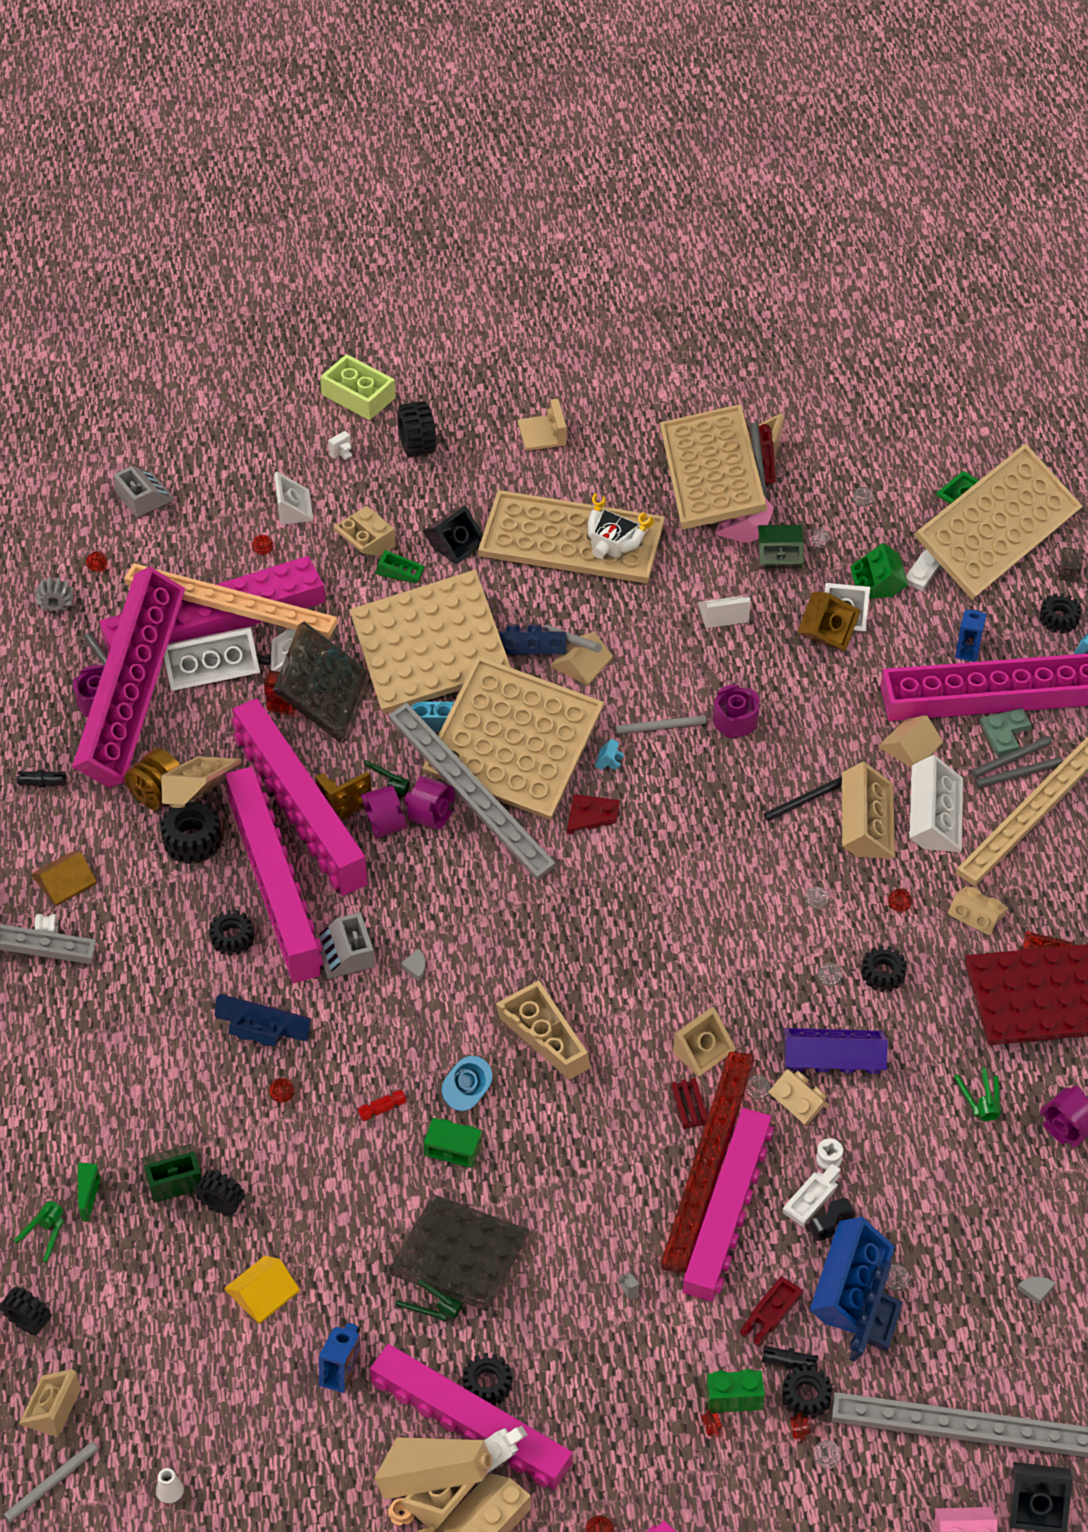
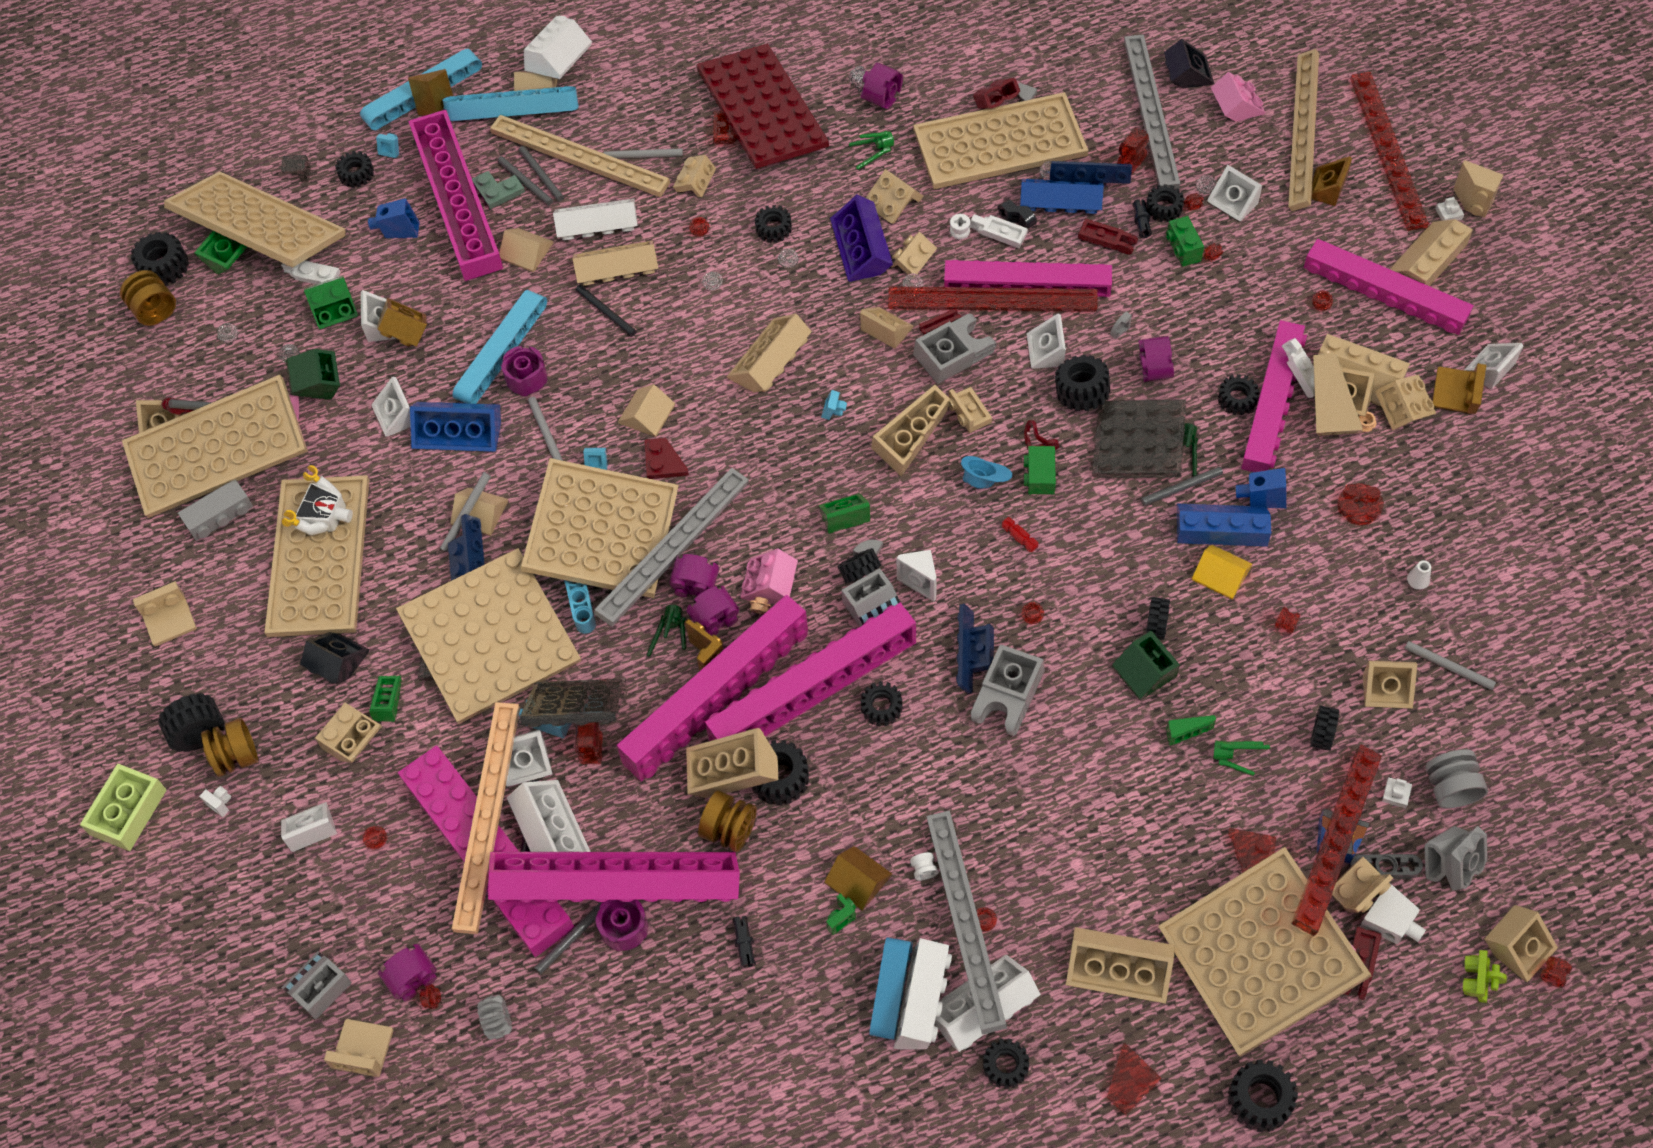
camera: 100 degrees left, 10 degrees up
none -> pearl gold wheel [120,270,176,326]
none -> black tyre [131,232,189,286]
none -> light grey brick [178,479,253,541]
none -> pearl gold wheel [201,718,258,777]
none -> tan bracket [324,1019,394,1077]
none -> magenta brick [378,944,437,1002]
none -> blue slope [410,402,501,452]
none -> medium azure beam [452,290,547,404]
none -> light grey bar [604,148,683,159]
none -> tan slope [618,384,675,437]
none -> tan slope [726,313,812,393]
none -> bright pink slope [740,548,798,604]
none -> light nougat plate [749,597,771,615]
none -> green slope [818,493,870,534]
none -> medium azure tile [821,390,847,420]
none -> green bracket [826,893,856,936]
none -> black tyre [837,548,881,583]
none -> tan bracket [866,169,923,224]
none -> white slope [896,550,937,602]
none -> tan plate [913,92,1088,189]
none -> light grey brick [913,313,997,384]
none -> tan bracket [949,387,992,433]
none -> light grey brick [971,644,1045,736]
none -> dark red brick [973,78,1020,109]
none -> dark red piece [1024,420,1060,450]
none -> white slope [1027,314,1066,369]
none -> black tyre [1055,355,1110,411]
none -> clear red brick [1117,127,1149,175]
none -> magenta brick [1138,336,1174,382]
none -> dark grey bar [1140,466,1223,506]
none -> blue slope [1177,503,1271,547]
none -> white slope [1207,165,1262,221]
none -> clear red wheel [1274,607,1301,635]
none -> clear red plate [1337,483,1384,526]

